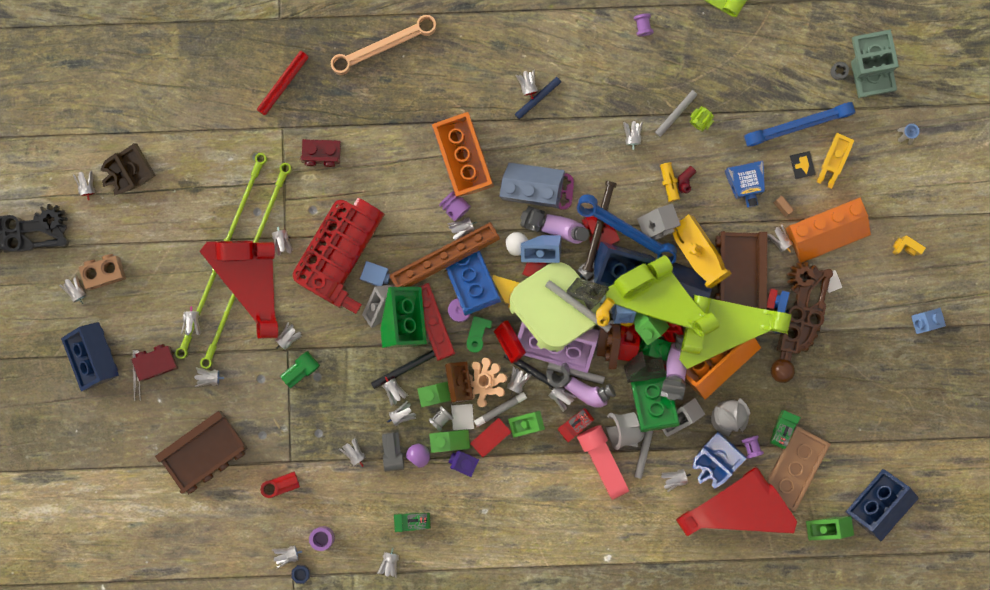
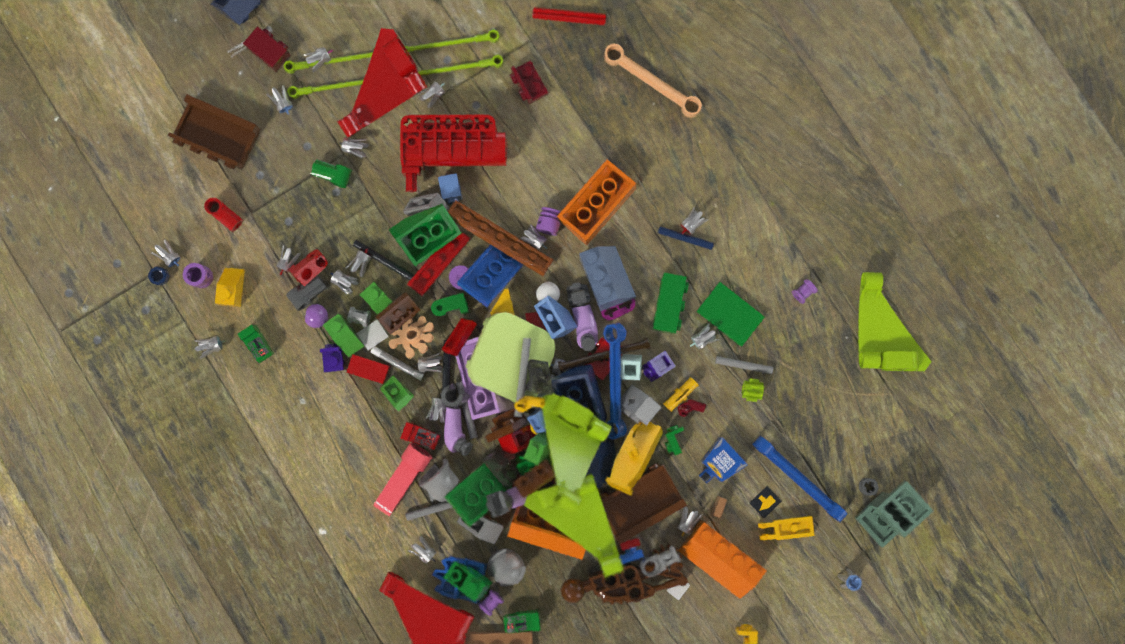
camera: 55 degrees right, 0 degrees up
none -> yellow slope [215,268,245,307]
none -> red leg [288,249,328,287]
none -> green slope [444,561,493,602]
none -> reddish brown bracket [514,460,555,498]
none -> light aqua brick [621,354,642,380]
none -> light grey connector [640,545,681,577]
none -> bracket [642,351,676,382]
none -> green brick [652,272,689,335]
none -> green bracket [664,425,685,456]
none -> green tile [696,282,765,347]

